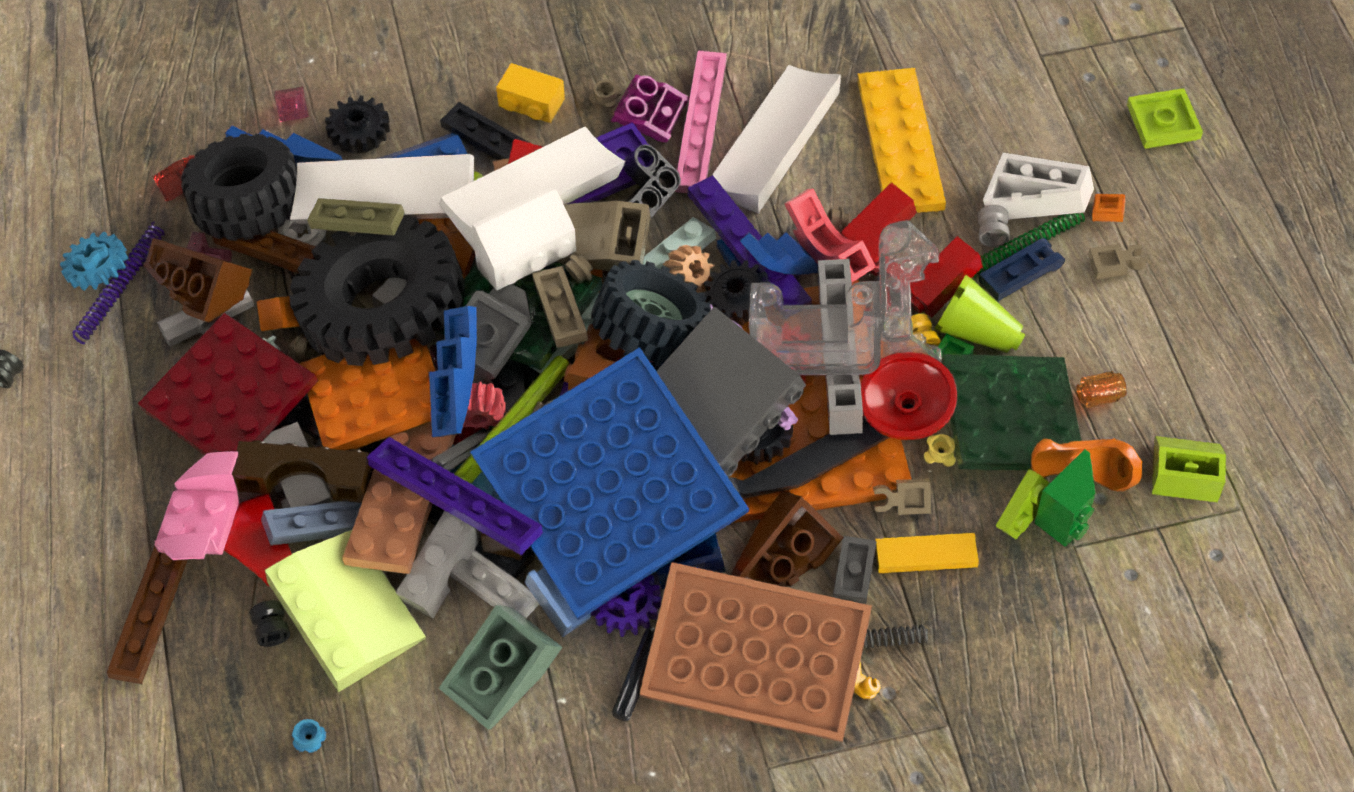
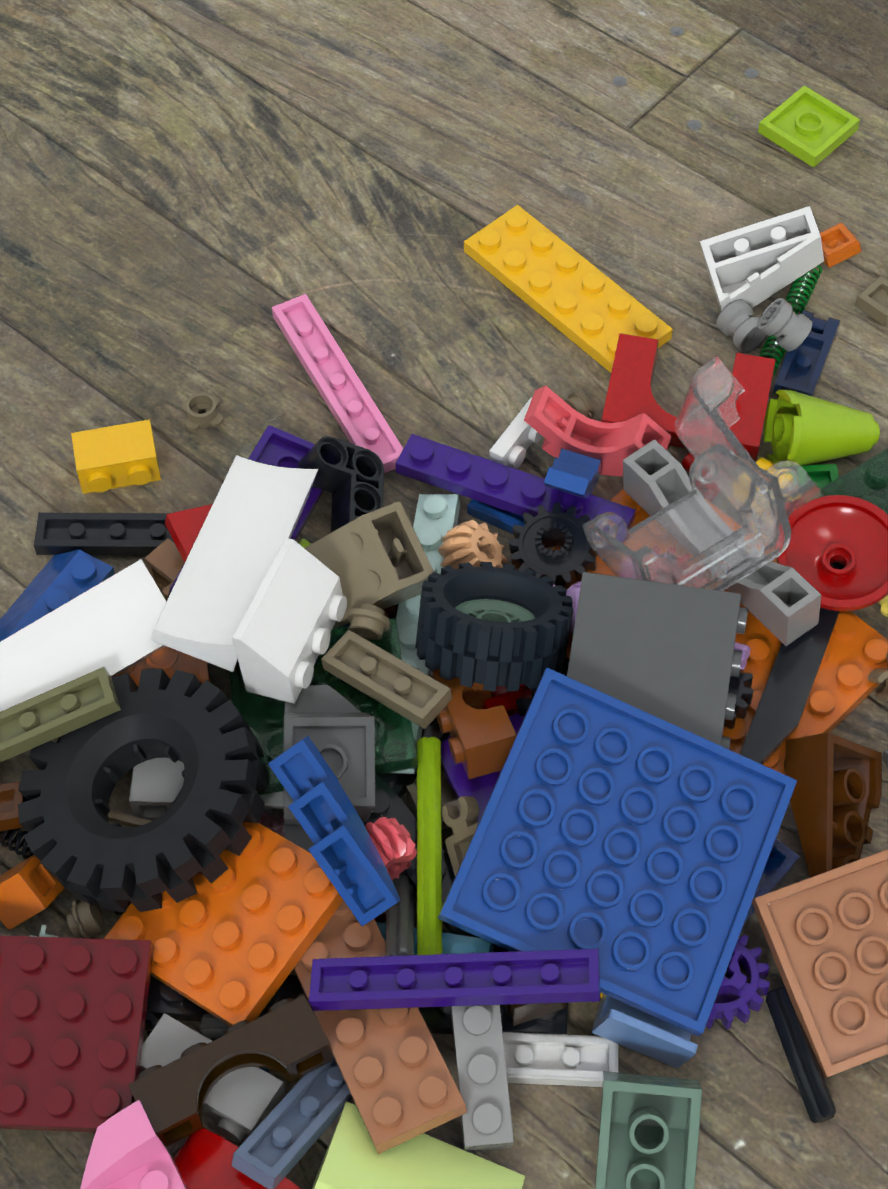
camera: 35 degrees left, 0 degrees up
magenta slope [611,74,690,143] -> none
white arch [713,65,841,213] -> none
none -> white plate [489,397,542,469]
none -> light grey wheel [757,298,813,352]

